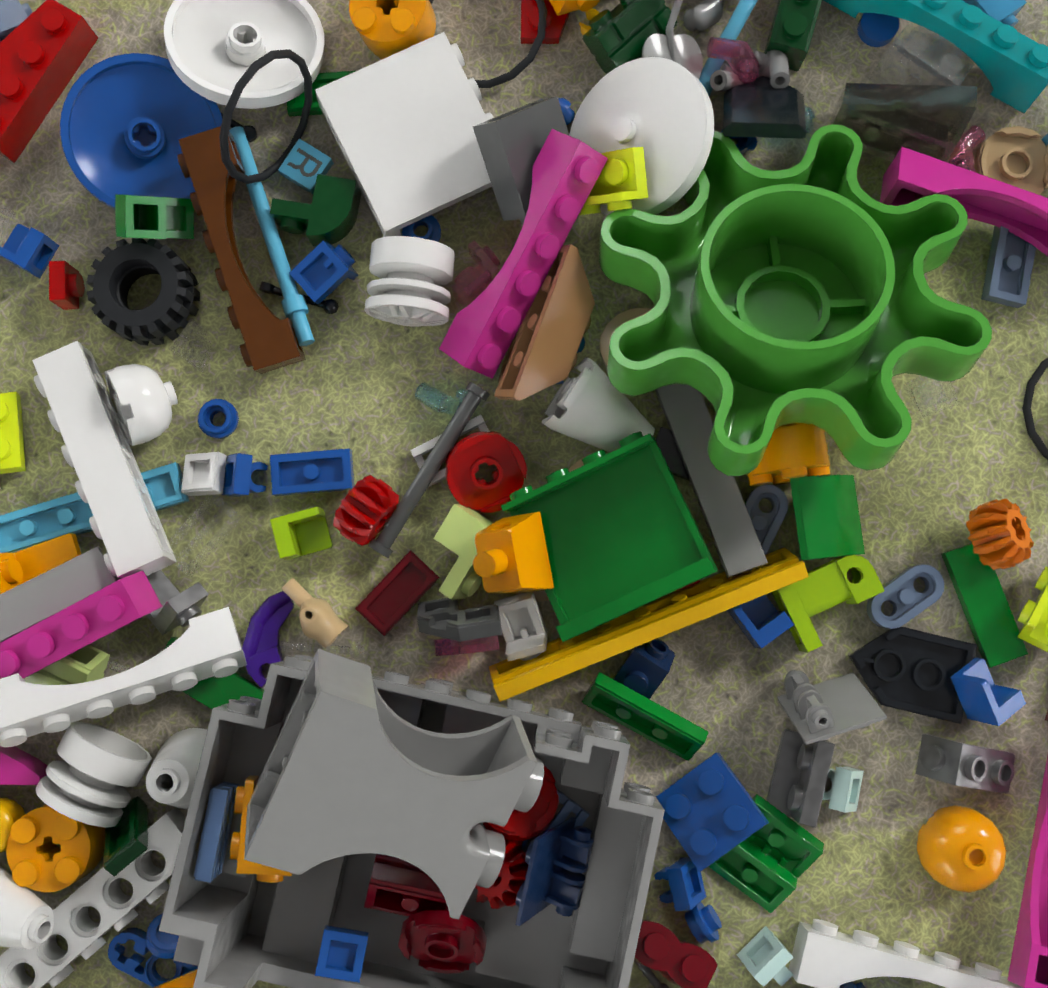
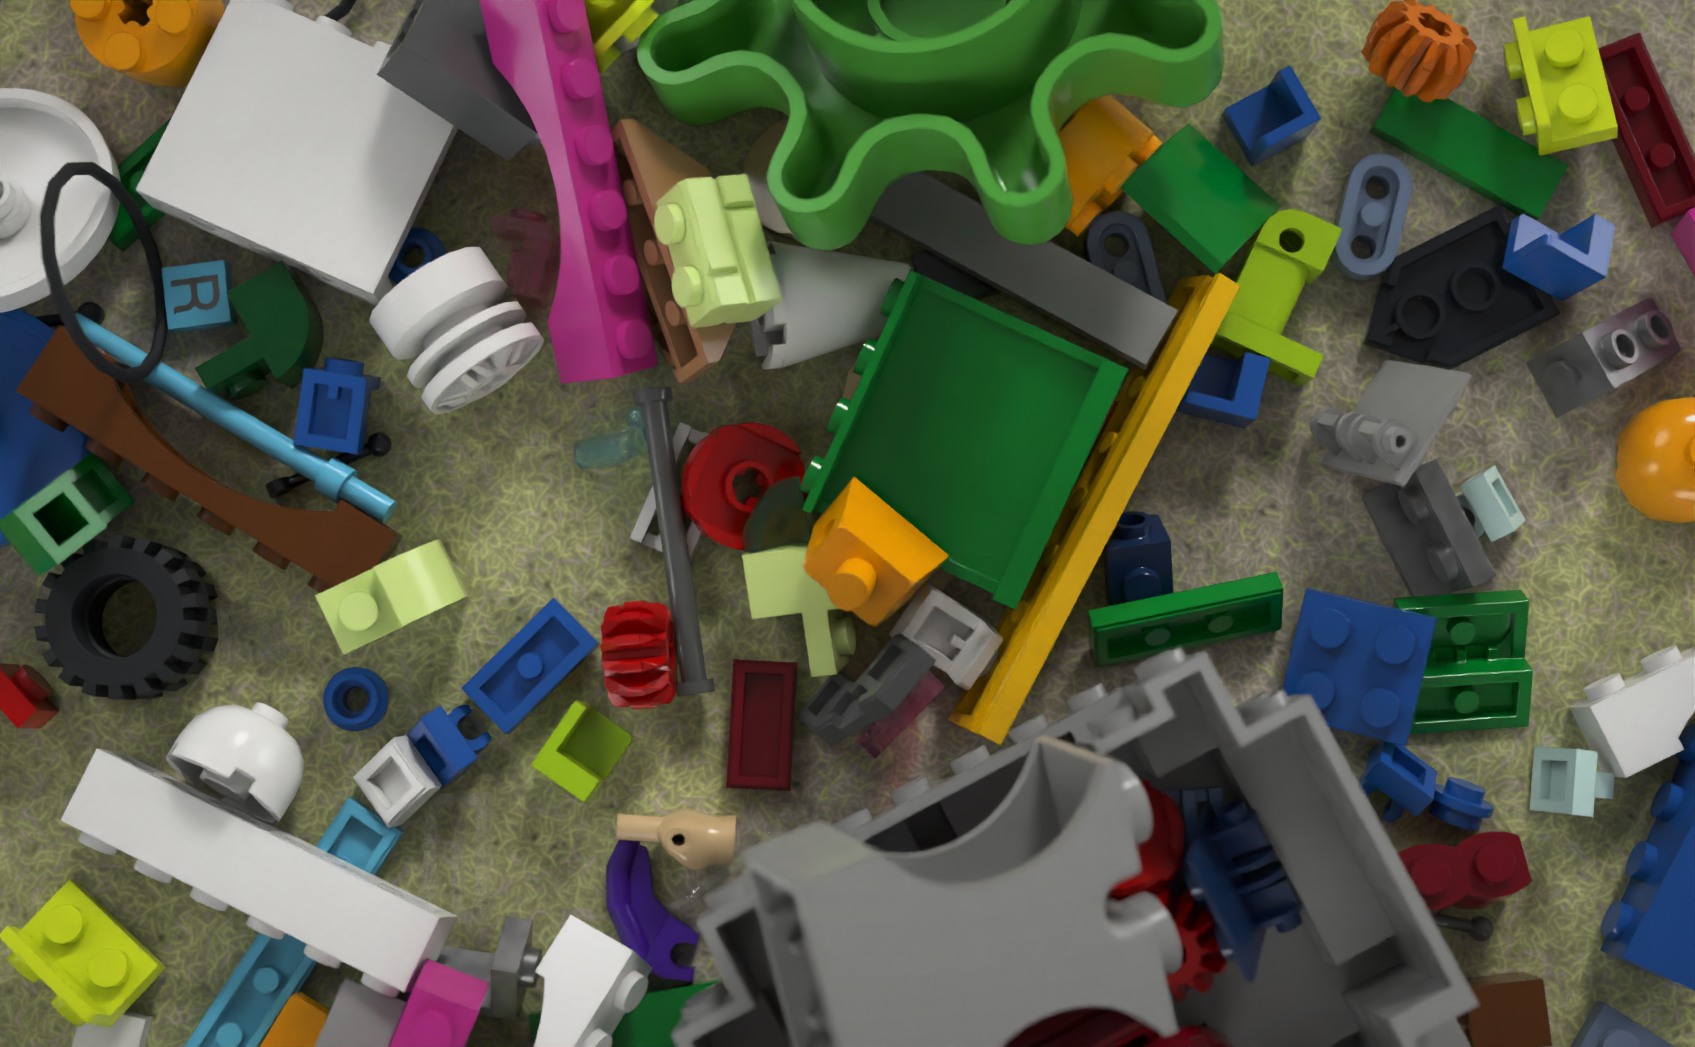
camera: 45 degrees left, 0 degrees up
none -> yellowish green brick [315,539,468,655]
none -> yellowish green brick [654,174,783,328]
none -> tile [743,476,811,553]
none -> blue panel [1221,66,1321,167]

